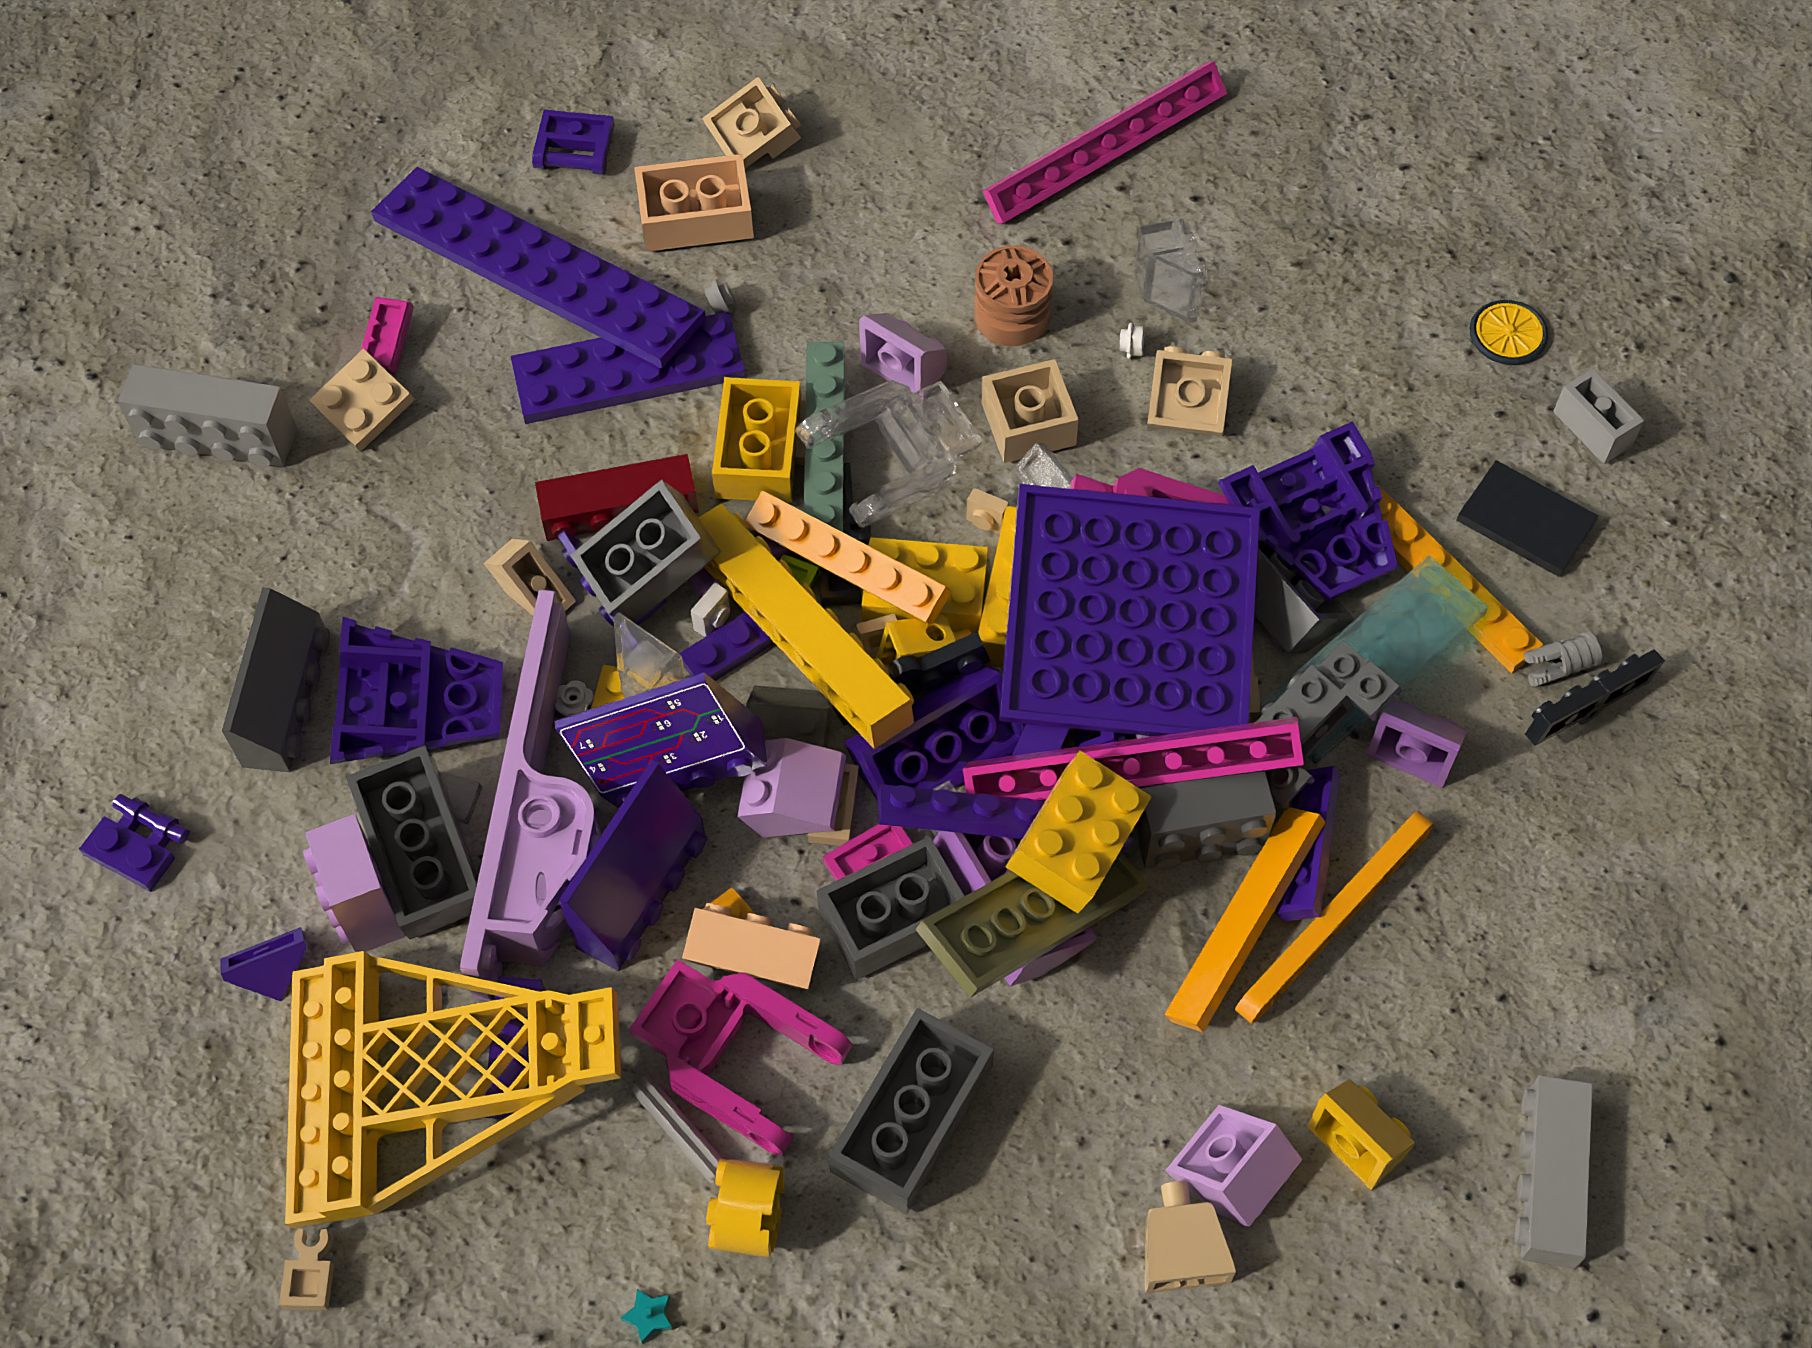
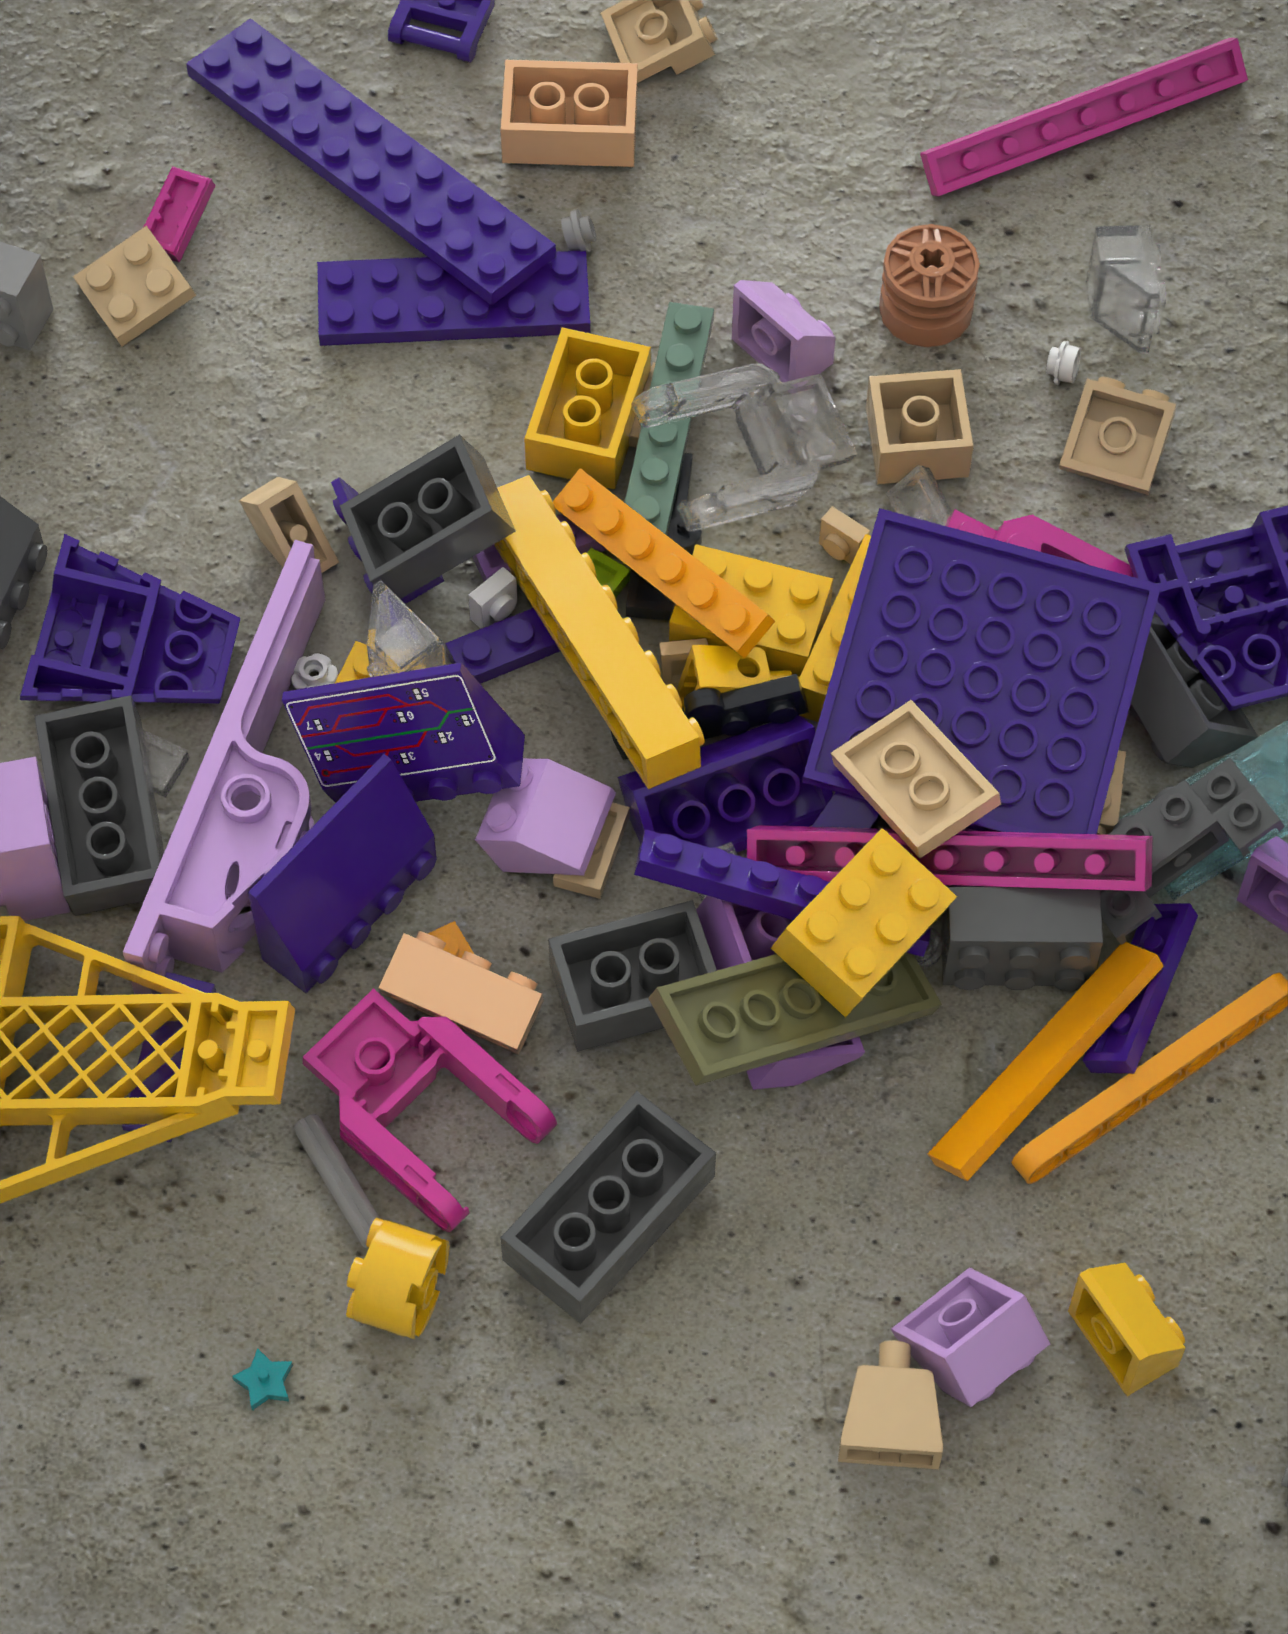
camera: 10 degrees right, 0 degrees up
dark red brick [535,454,699,541] -> none
clear smoke slope [746,685,832,749] -> none
dark pink plate [823,824,913,881] -> none
none -> tan plate [831,700,1001,859]

